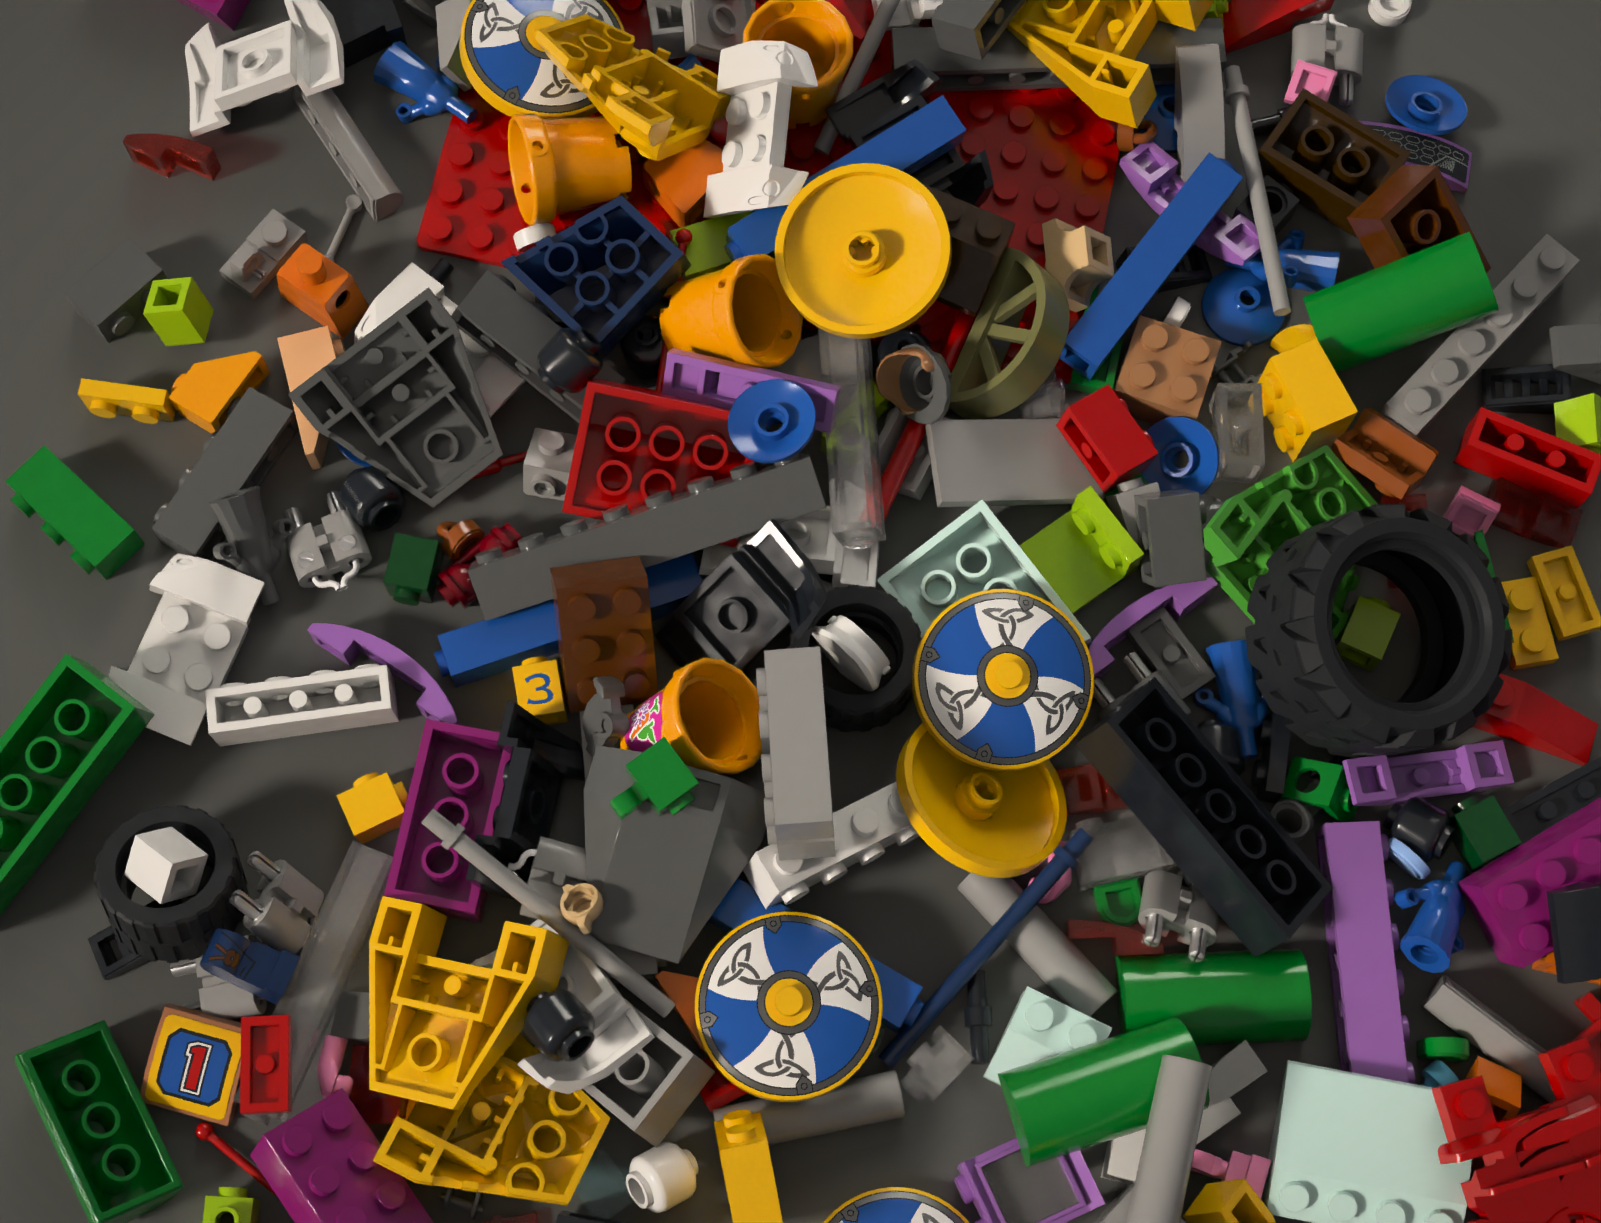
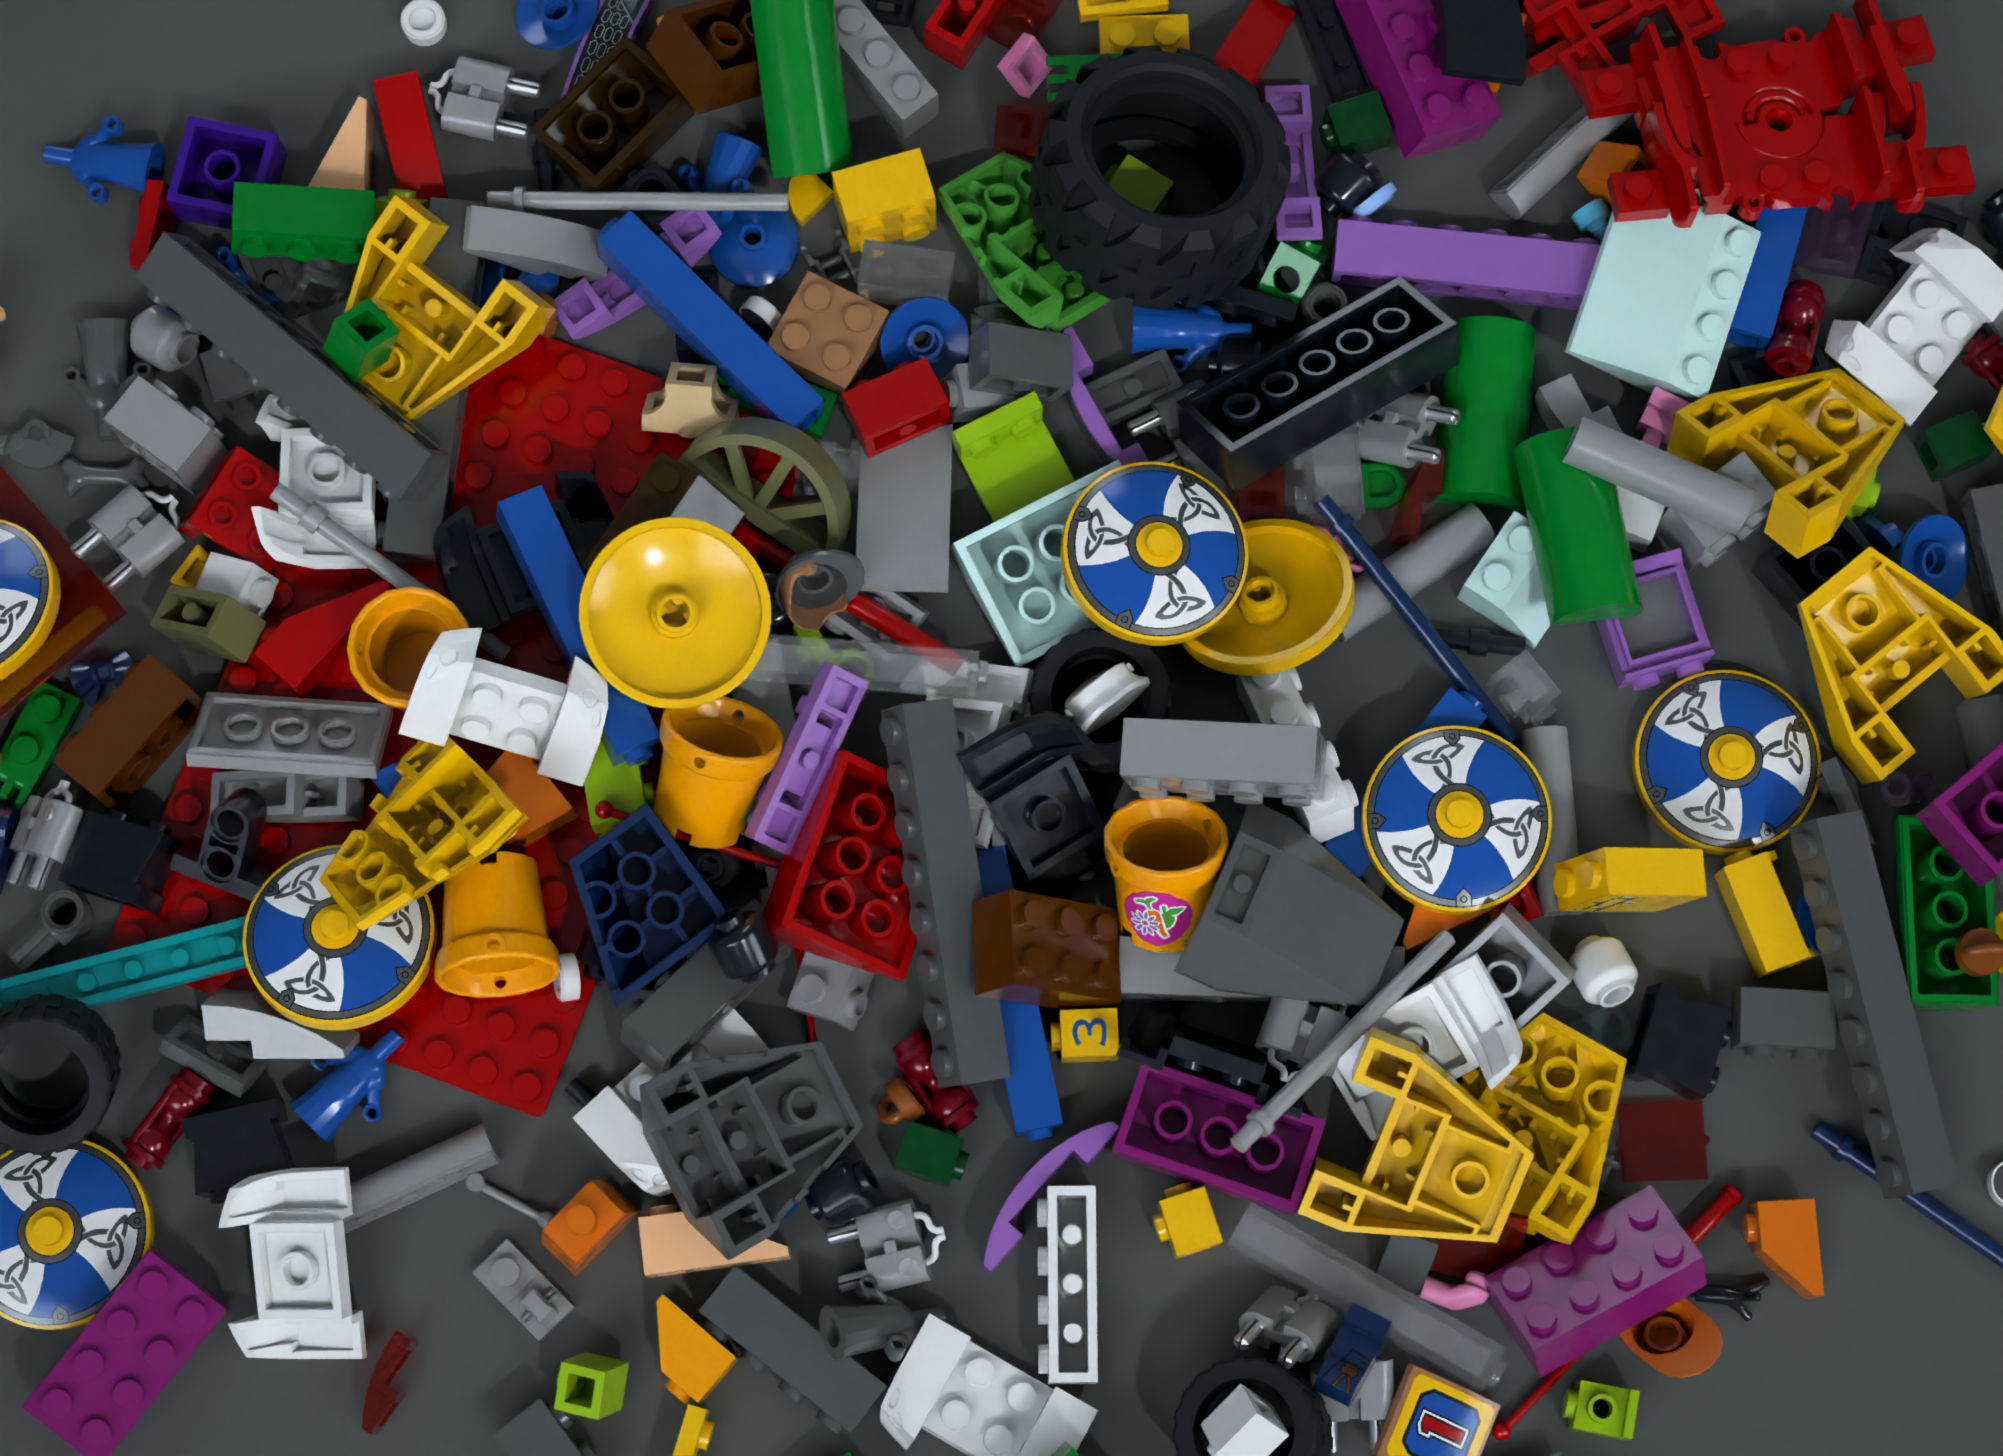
camera: 80 degrees left, 5 degrees up
red plate [240,1014,292,1115] -> none
black head [523,989,595,1062] -> none
tan piece [560,883,603,935] -> none
dark grey piece [583,676,629,757] -> none
green brick [610,737,699,820] -> none
blue dish [728,379,817,463] -> none
bright pink tile [1283,60,1338,104] -> none
dark orange bracket [1331,407,1439,500] -> none
blue piece [1394,861,1466,974] -> none
green tile [1416,1037,1470,1062] -> none

